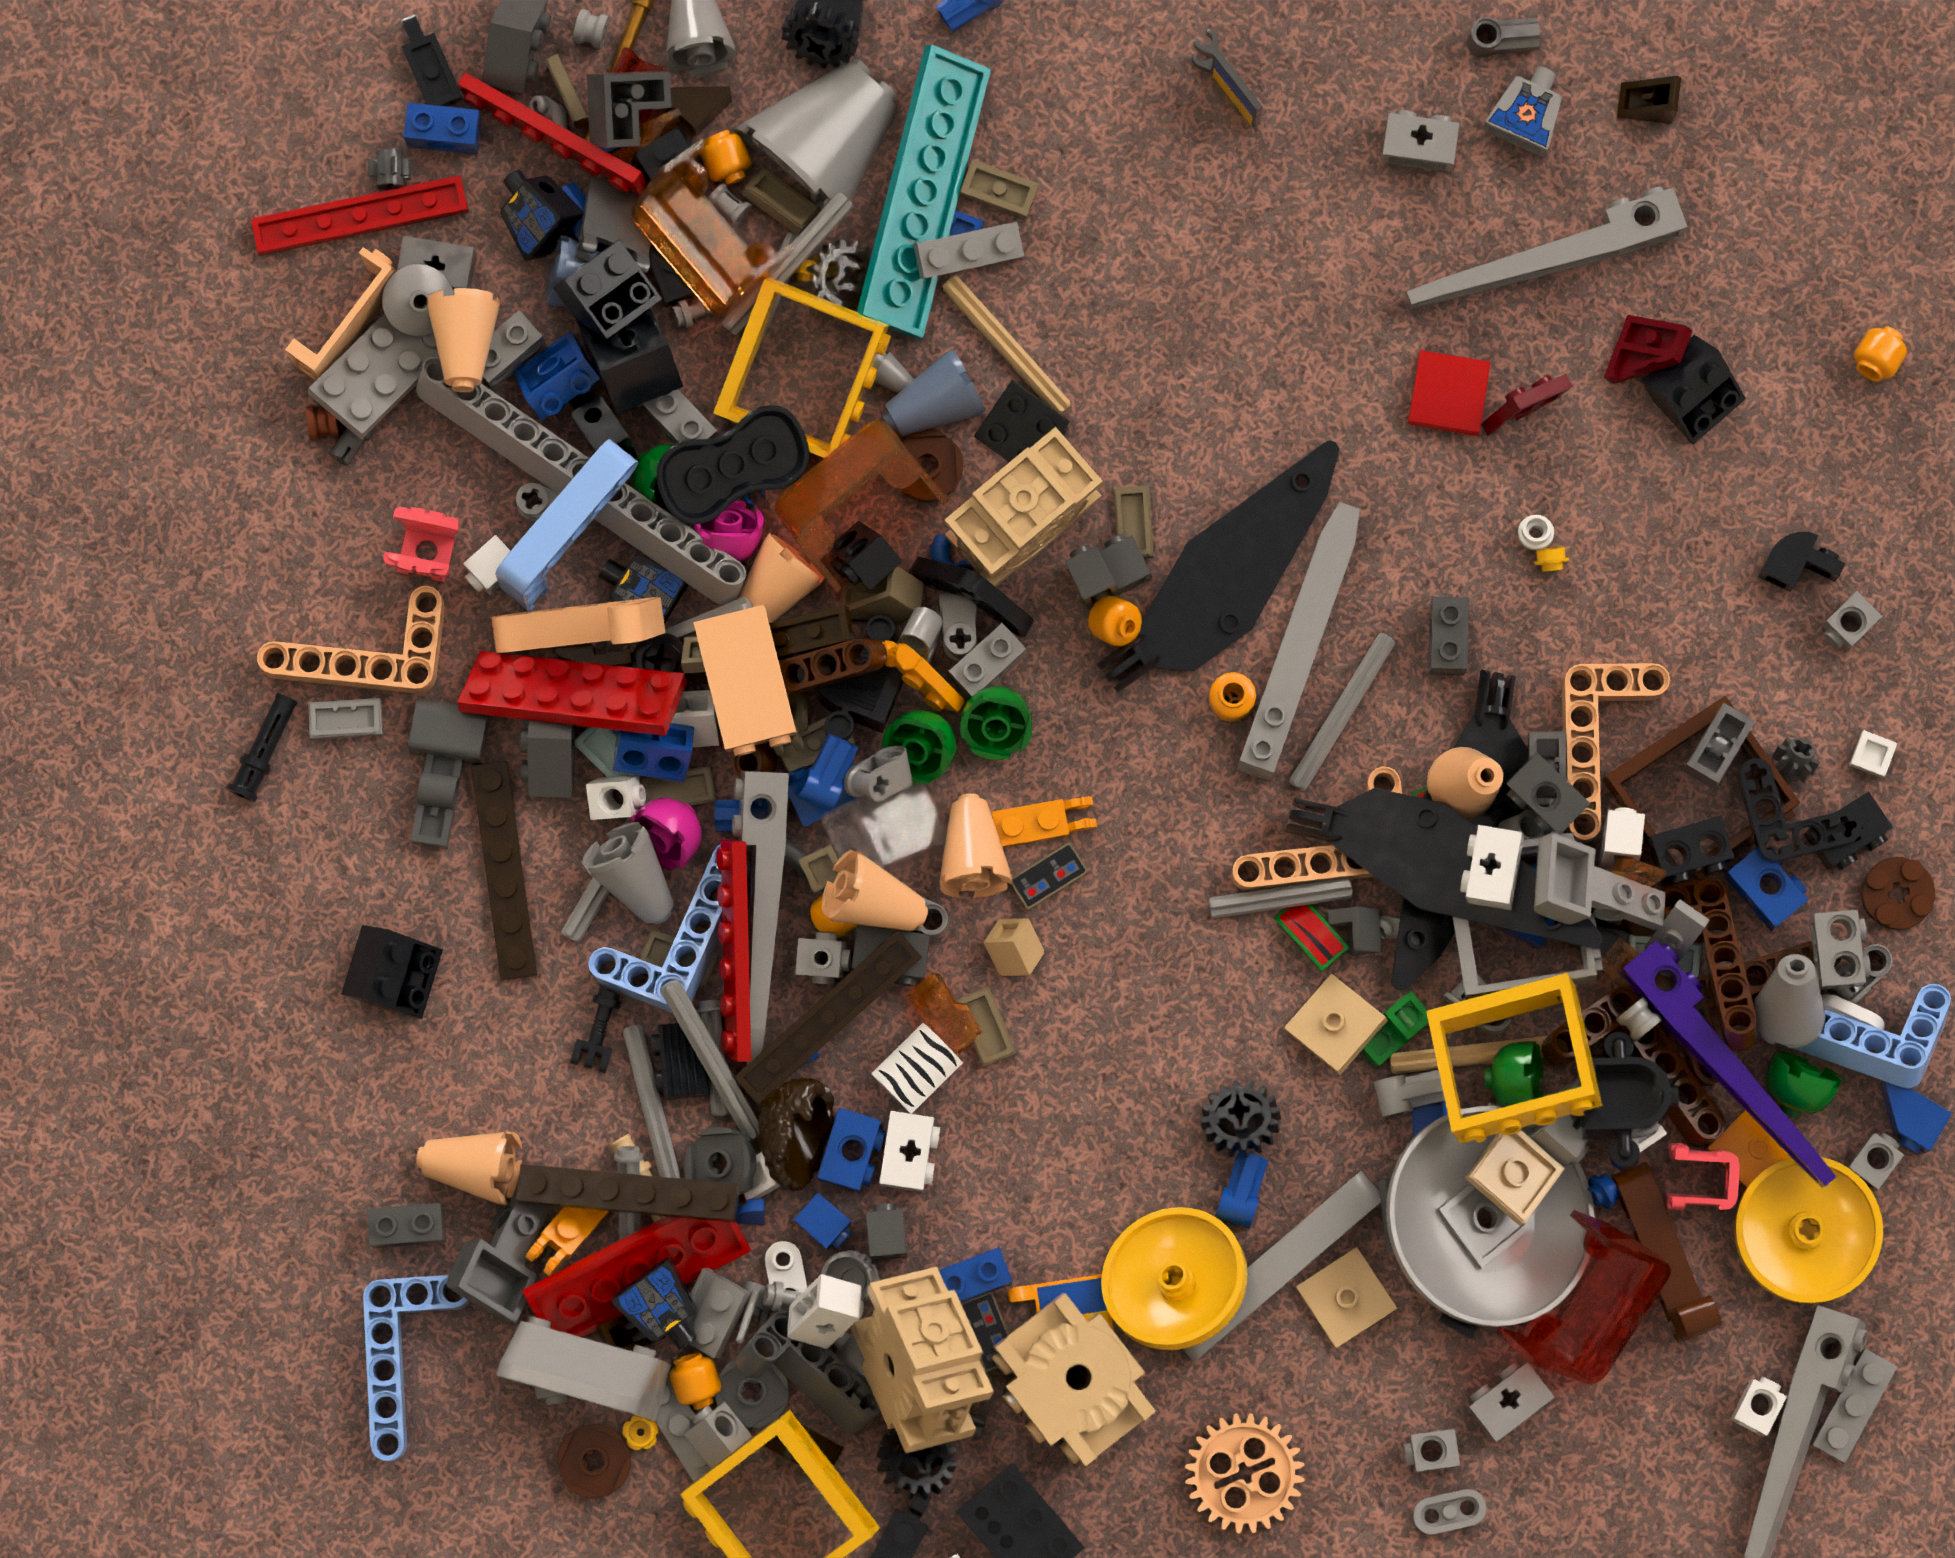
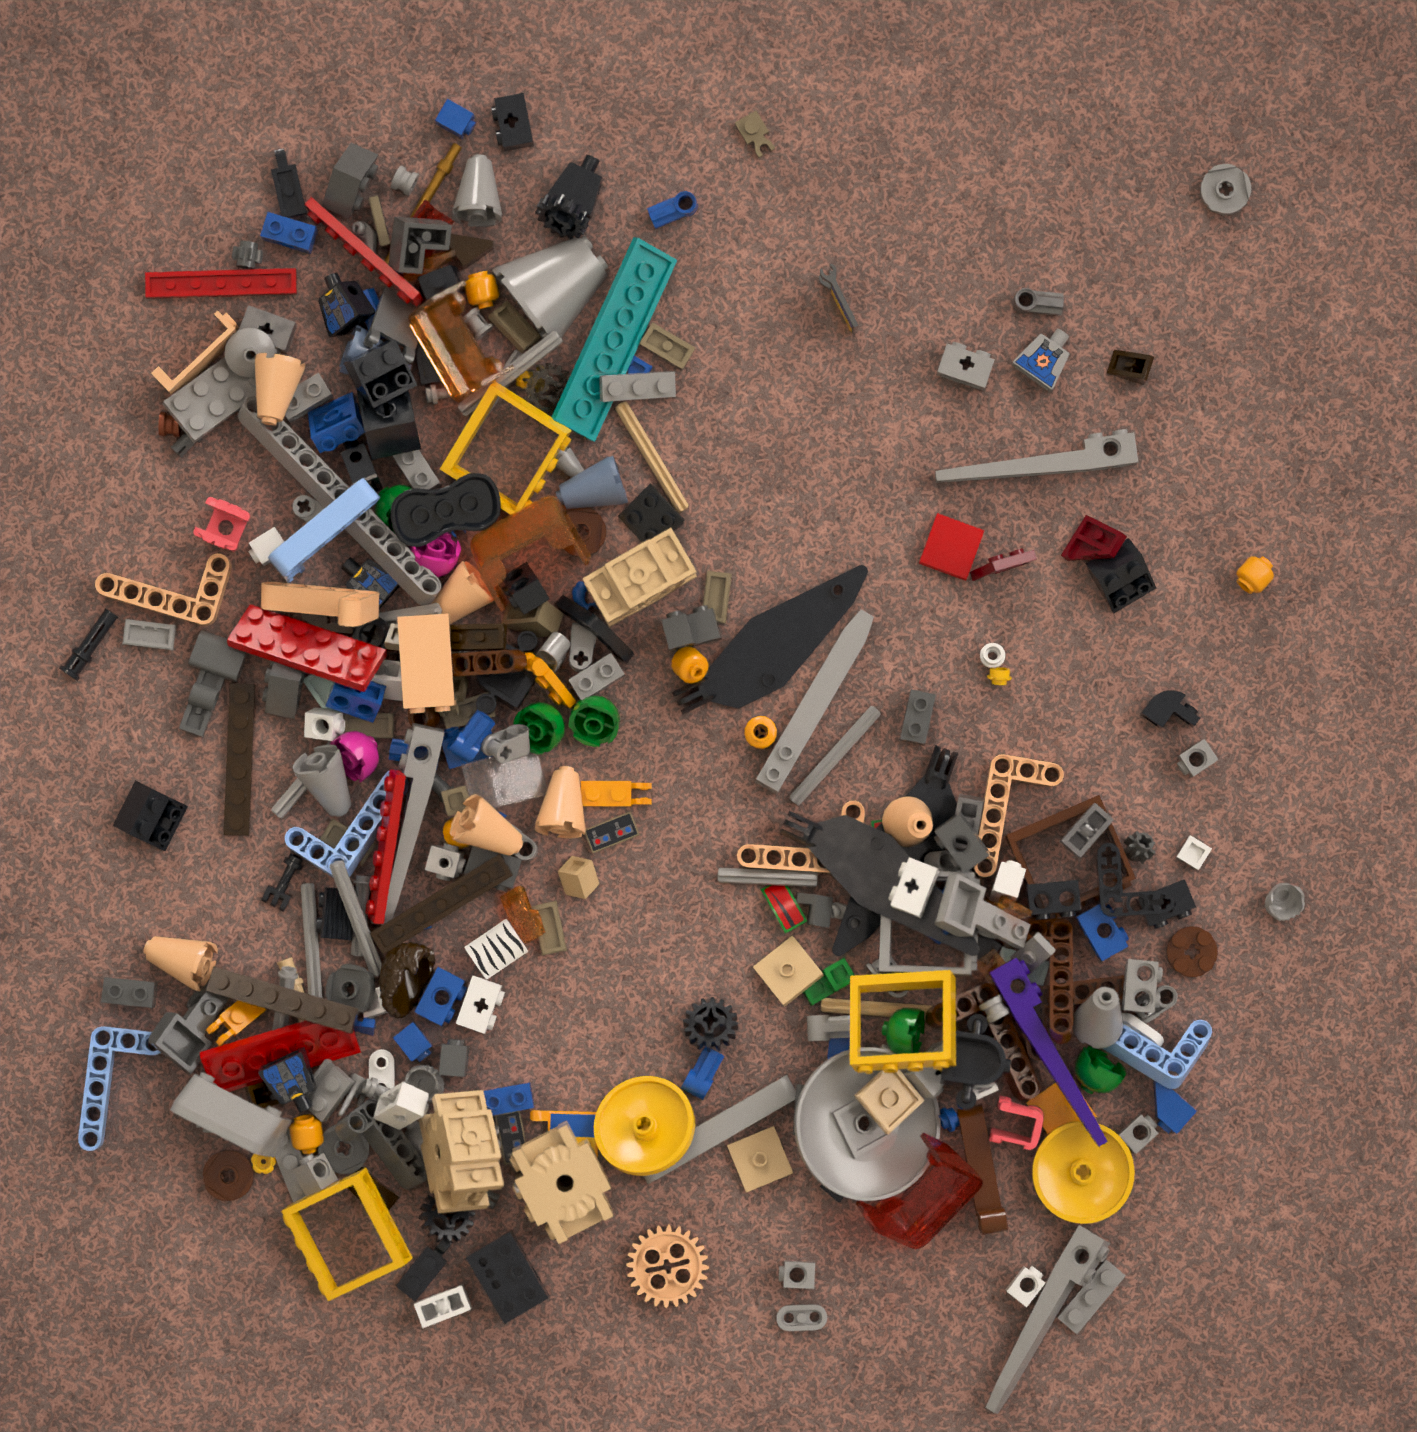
camera: 10 degrees right, 5 degrees up
light grey brick [1467,1361,1555,1443] -> none

